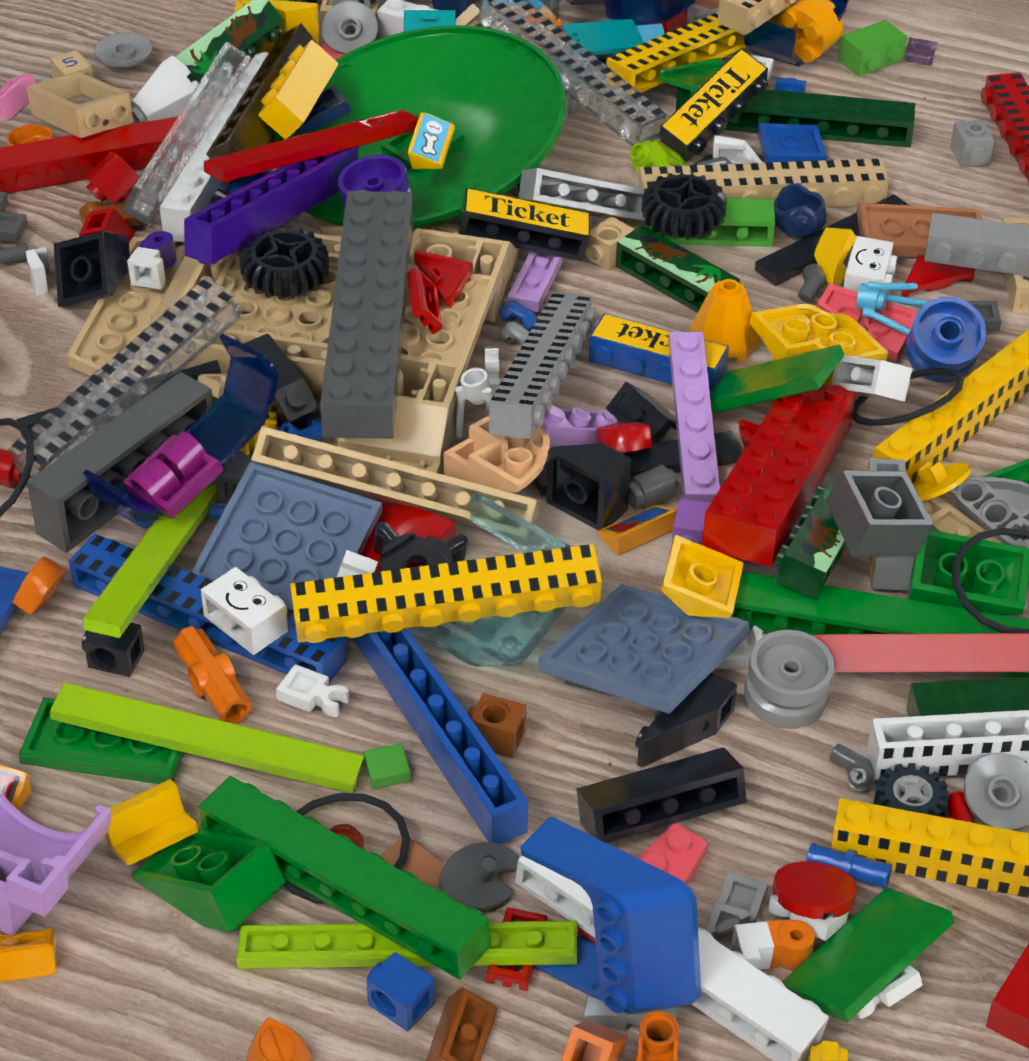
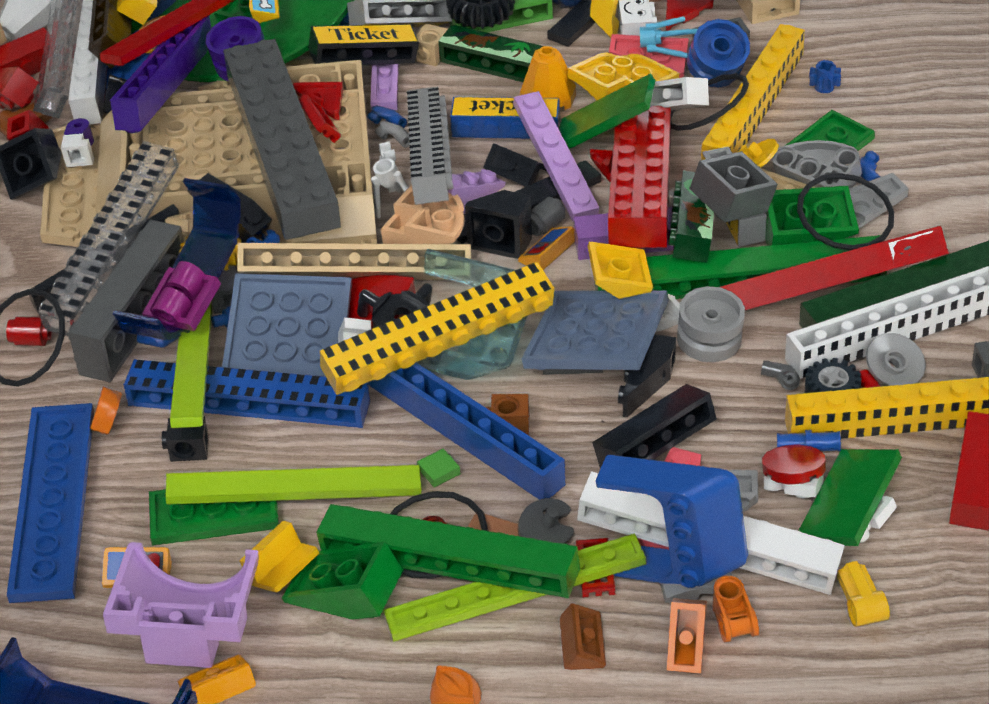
camera: 15 degrees left, 0 degrees up
orange piece [173,626,252,724] -> none
white brick [201,567,288,655] -> none
black gear [240,227,330,300] -> none
white plate [276,664,349,717] -> none
blue brick [366,952,435,1032] -> none
red hat [596,422,652,453] -> none
leg [731,920,815,970] -> none
dark grey arm [798,264,826,303] -> none

